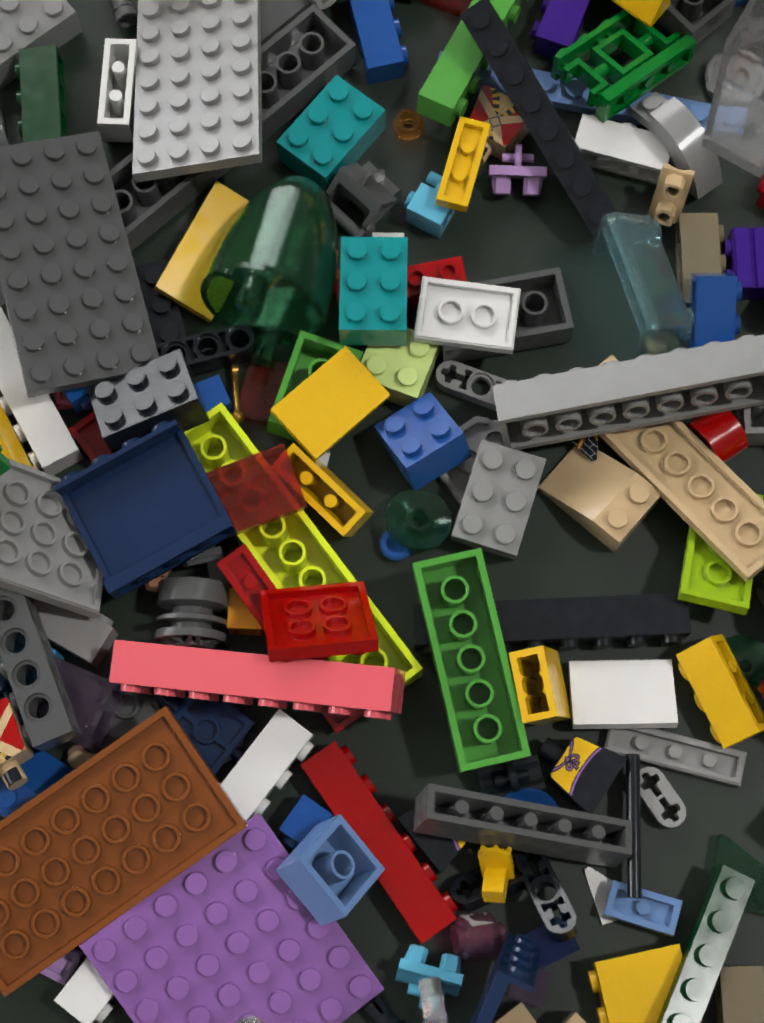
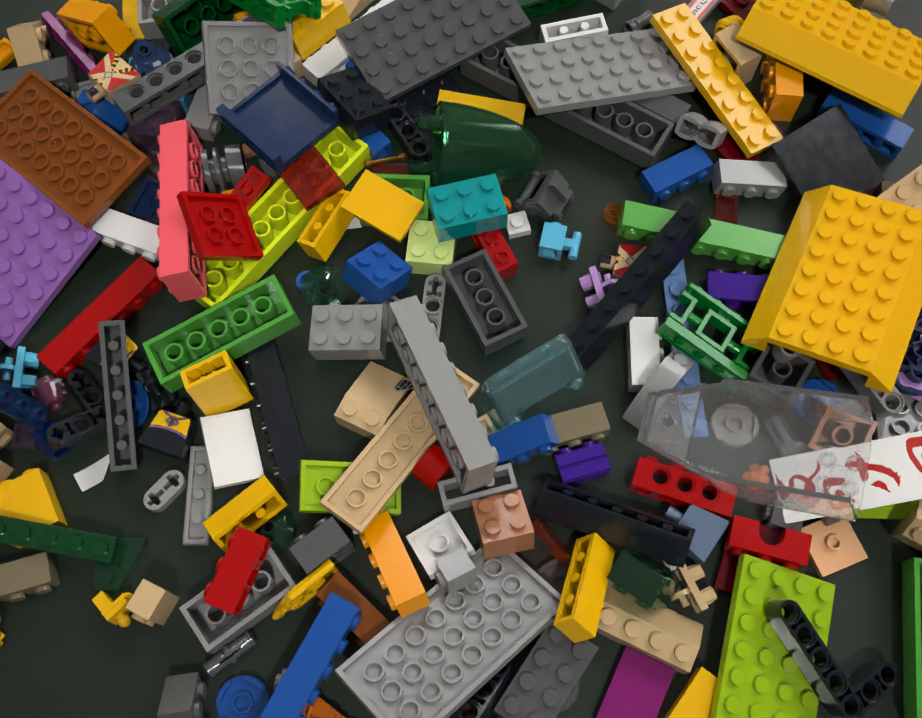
camera: 75 degrees right, 5 degrees down
medium blue brick [275,814,385,926] -> none
teal brick [276,75,386,194] -> none
blue brick [279,794,333,850] -> none
white tile [413,276,521,354] -> none
yellow plate [435,116,491,213] -> none
yellow piece [478,845,515,903] -> none
medium blue plate [603,880,683,937] -> none
black bar [626,754,642,899] -> none
tan hips [647,163,695,227] -> none

